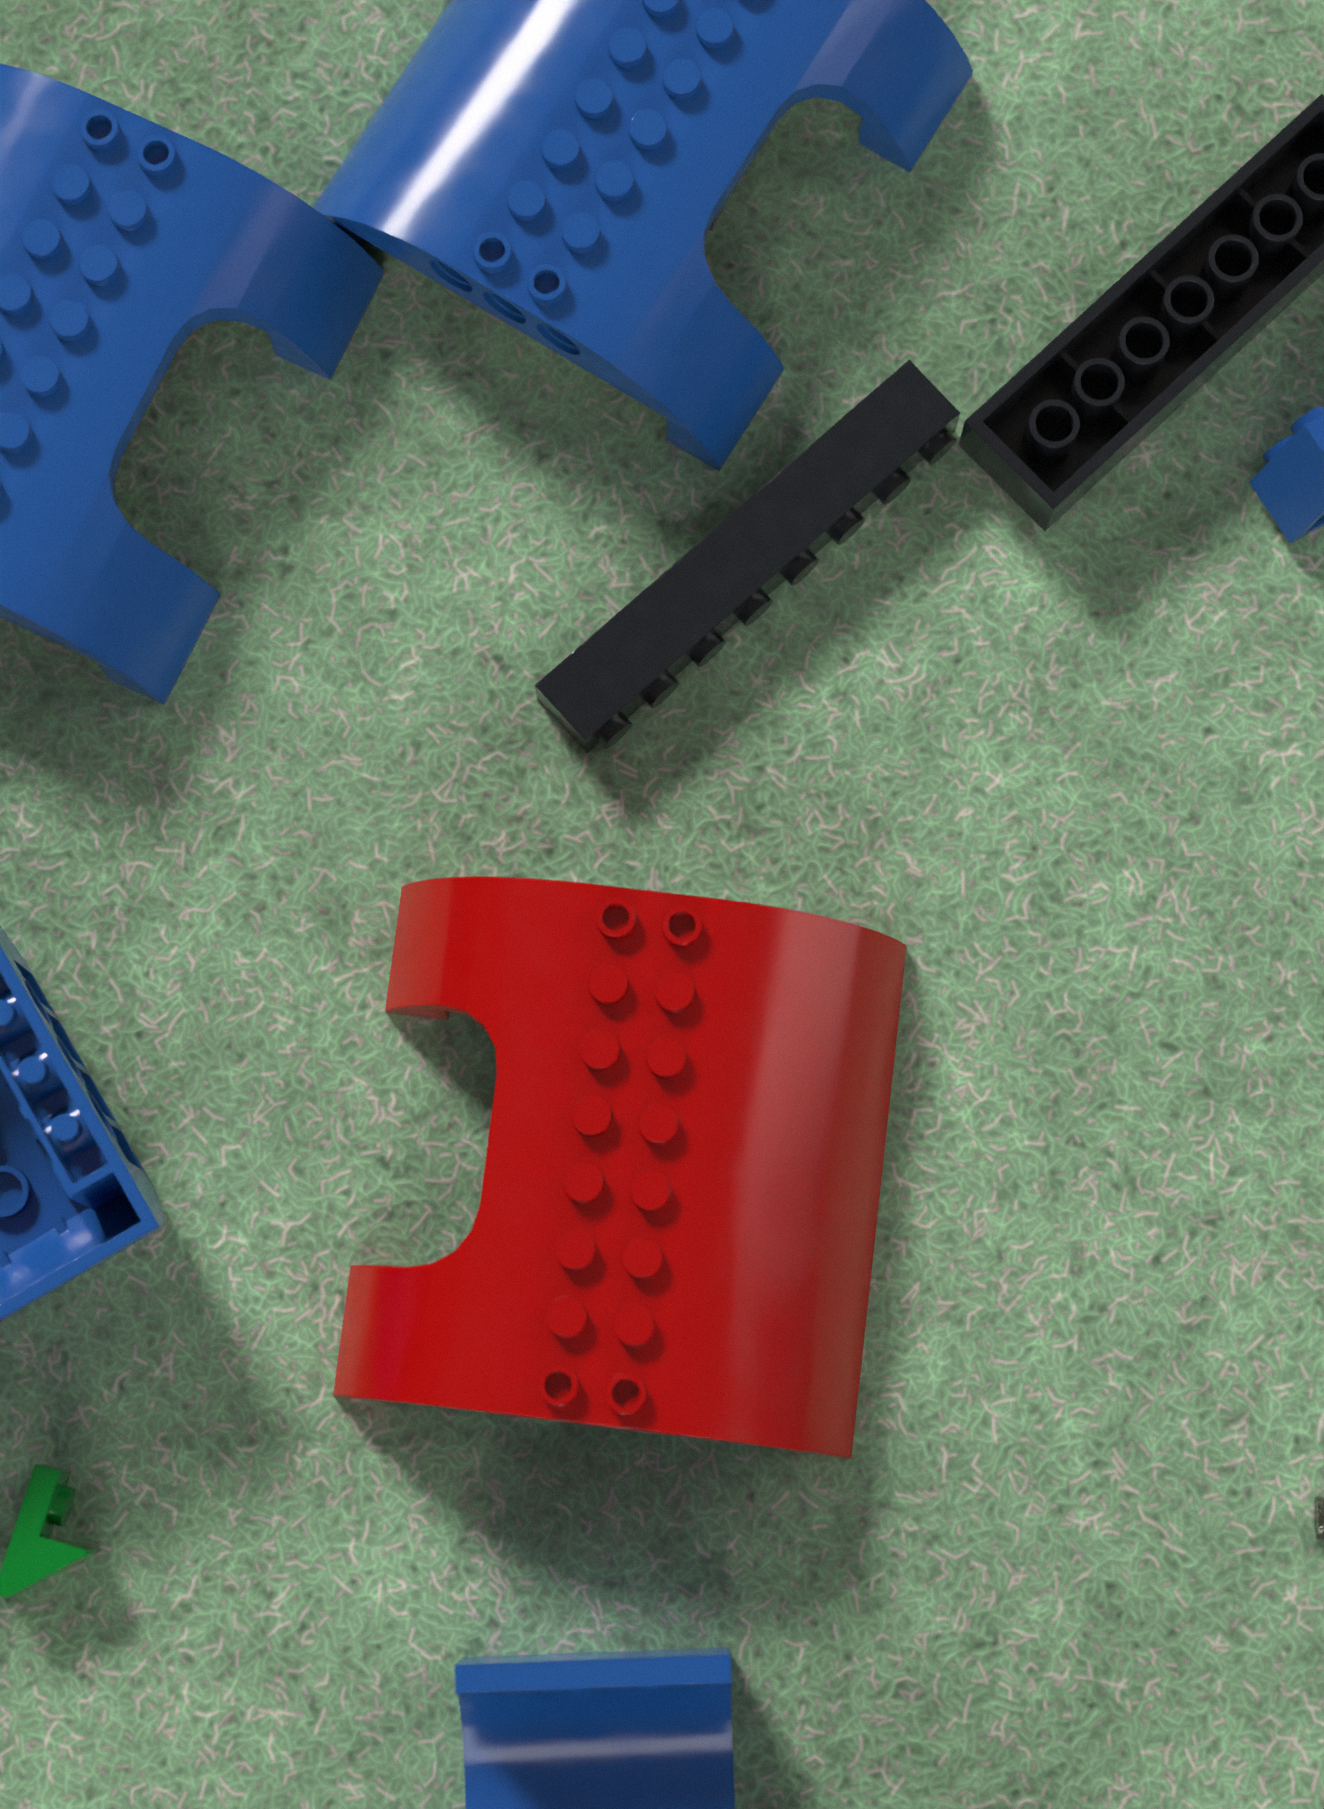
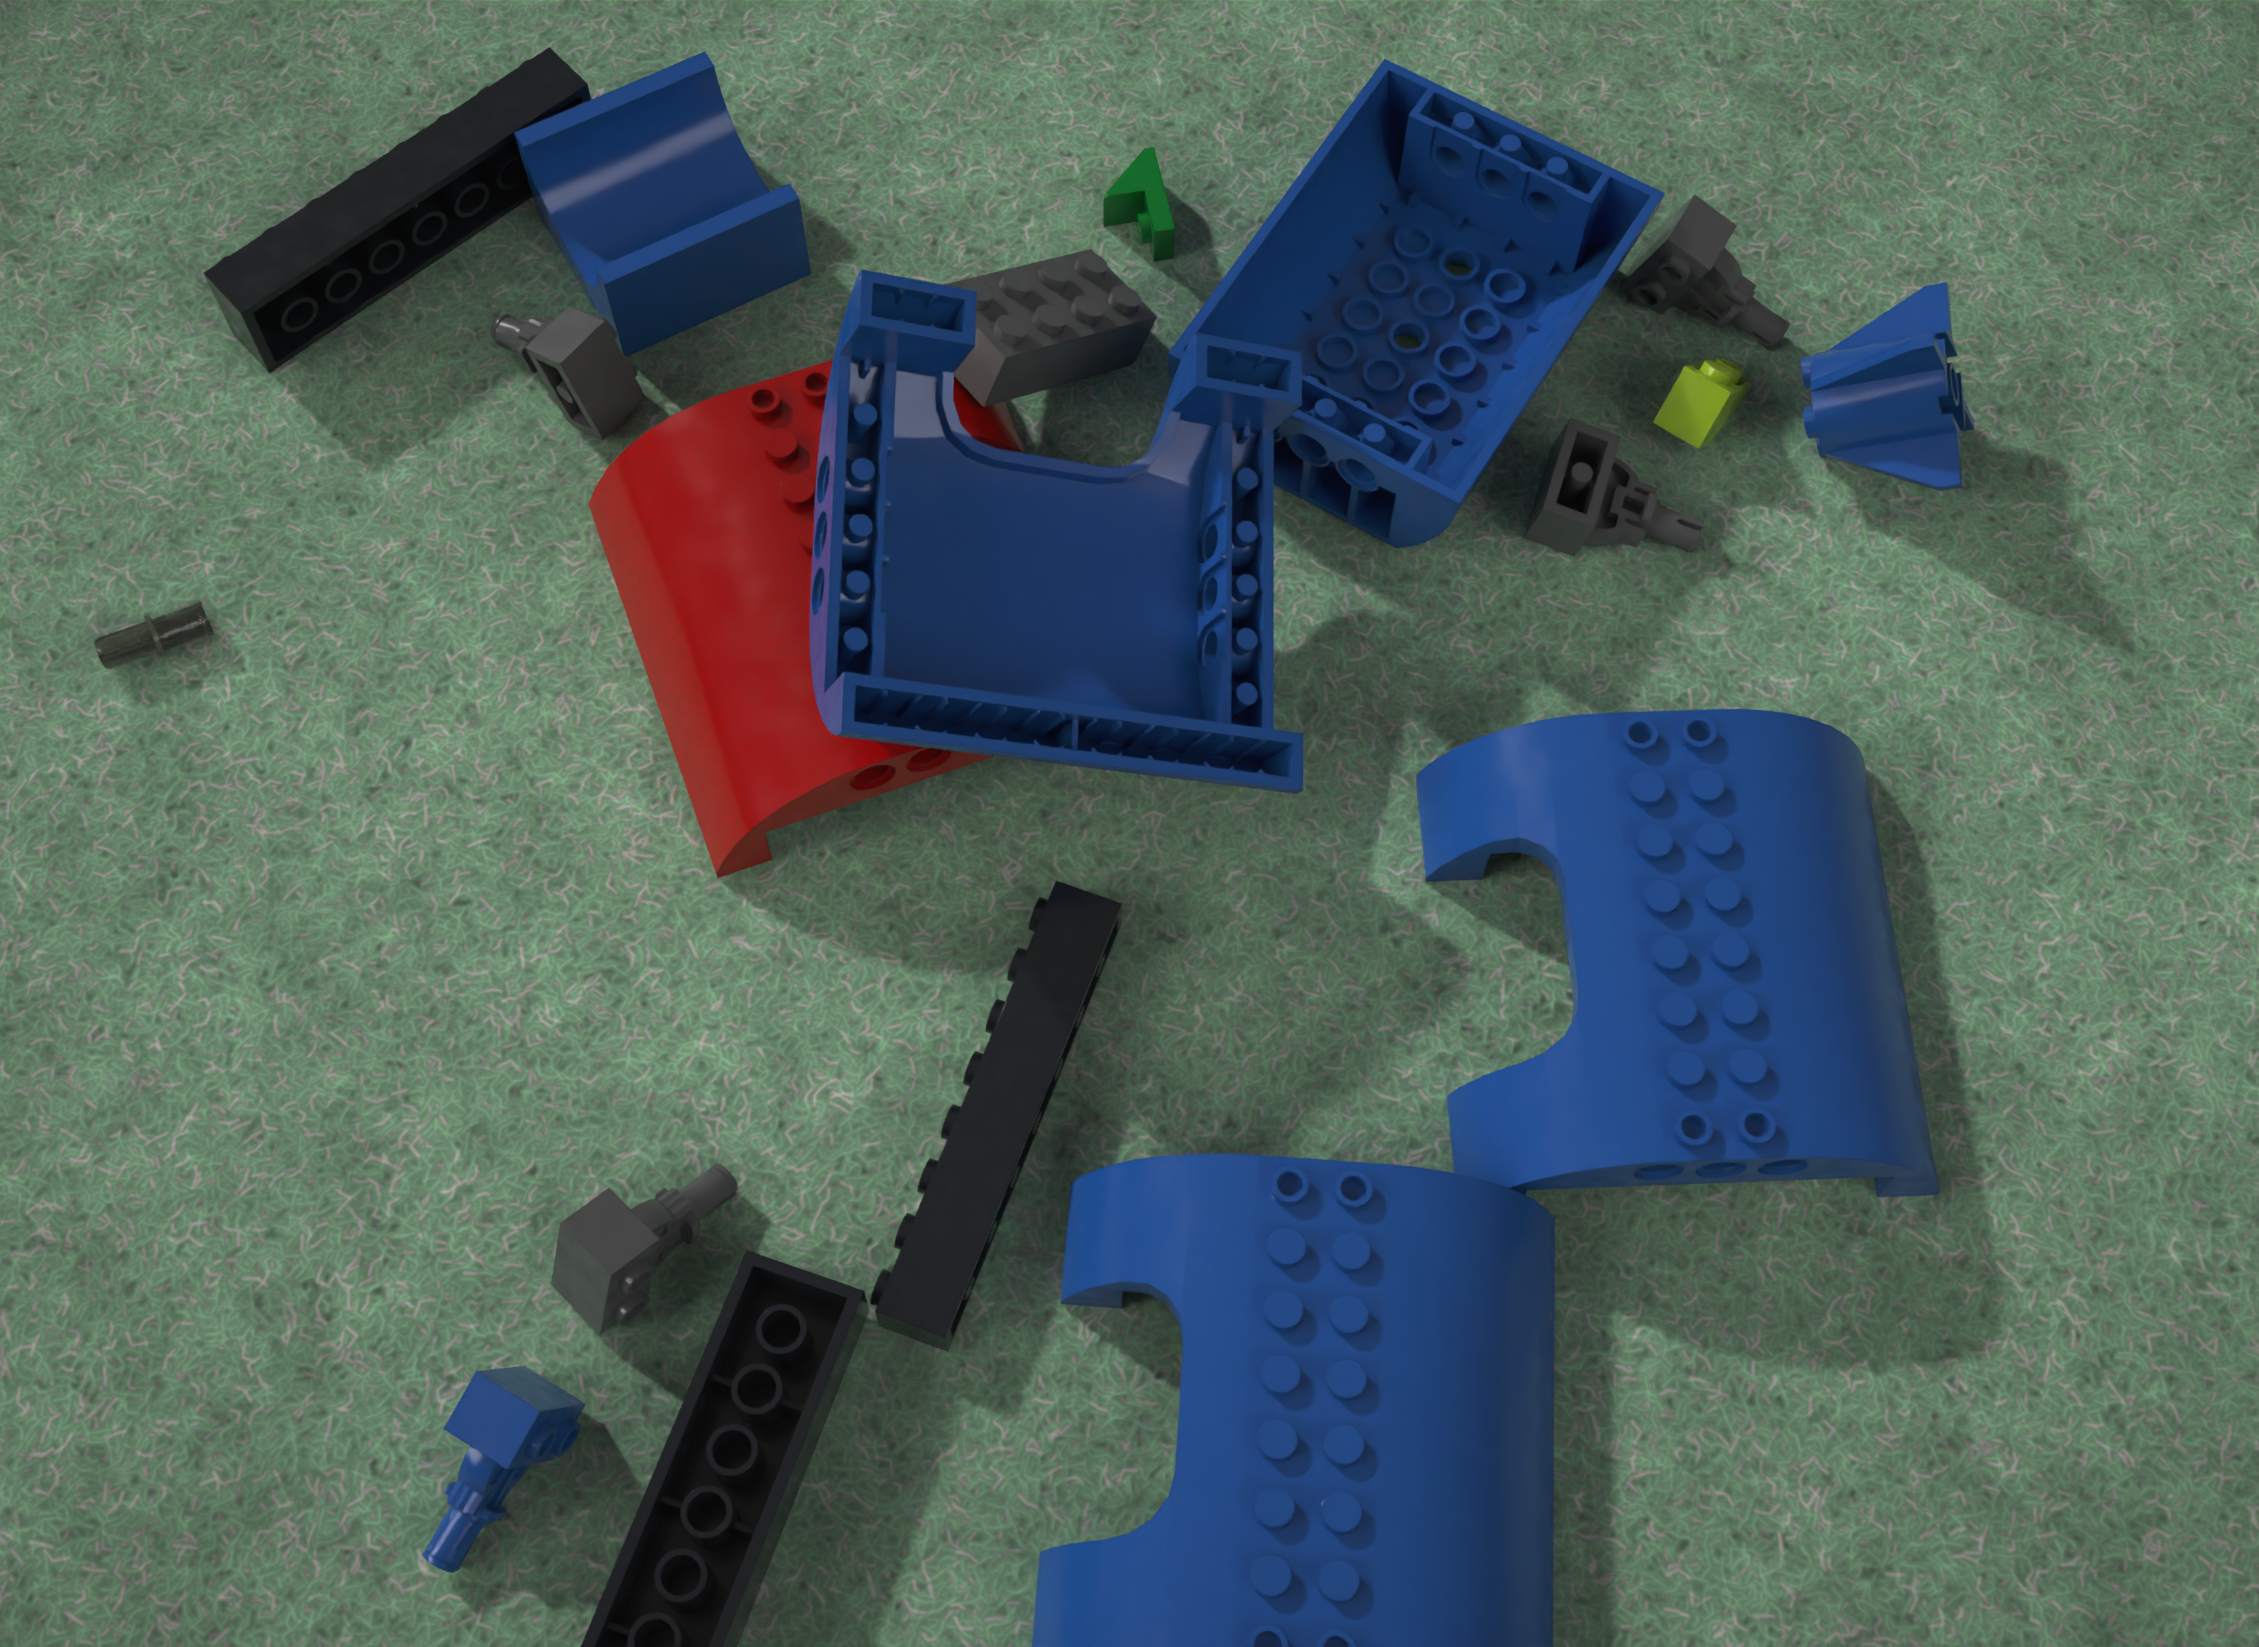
camera: 150 degrees right, 15 degrees down
none -> dark grey brick [491,306,646,440]
none -> dark grey brick [551,1163,738,1335]
none -> blue slope [809,270,1303,794]
none -> dark grey brick [944,249,1157,407]

